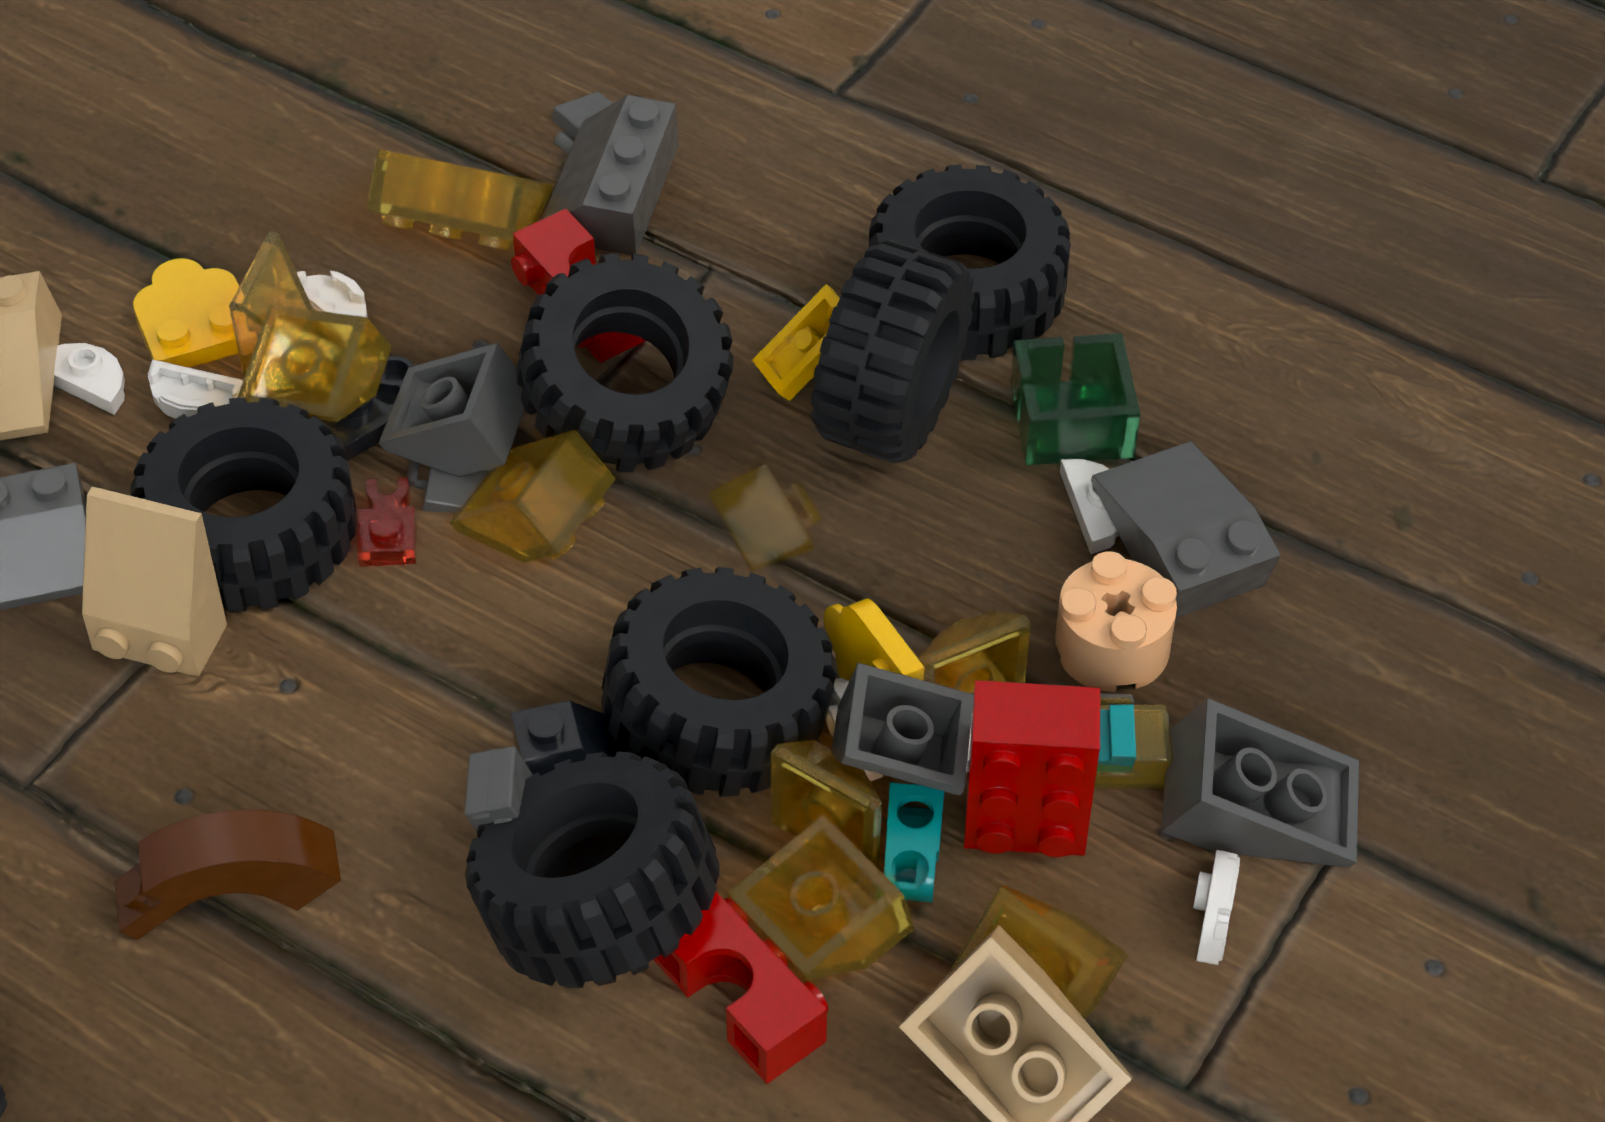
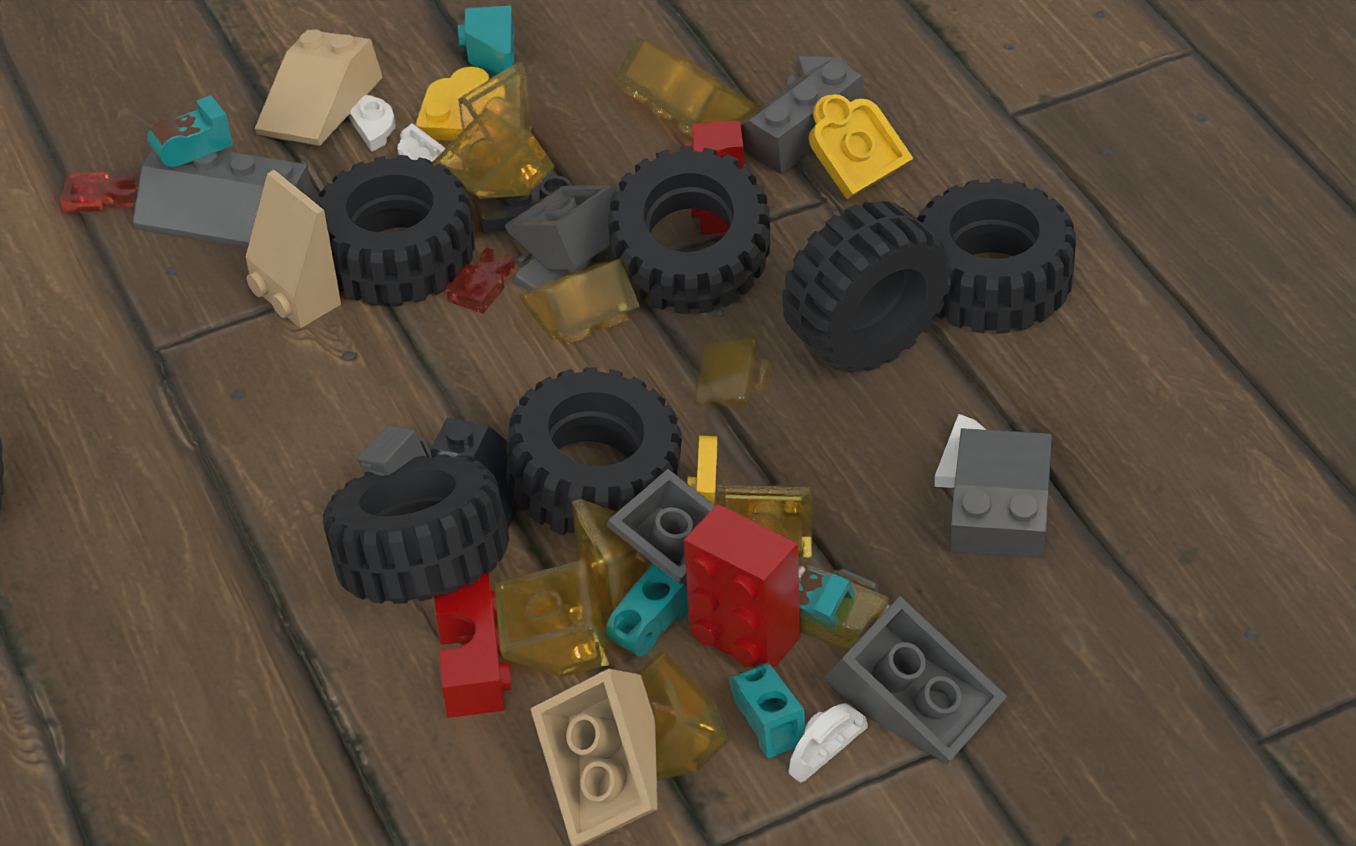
camera: 35 degrees right, 5 degrees down
reddish brown arch [114,809,341,939] -> none
white plate [280,271,368,347] -> none
clear green piece [1010,333,1141,465] -> none
light nougat brick [1055,551,1177,692] -> none
none -> teal slope [458,6,515,84]
none -> teal leg [729,663,806,759]
none -> yellow plate [809,94,914,200]

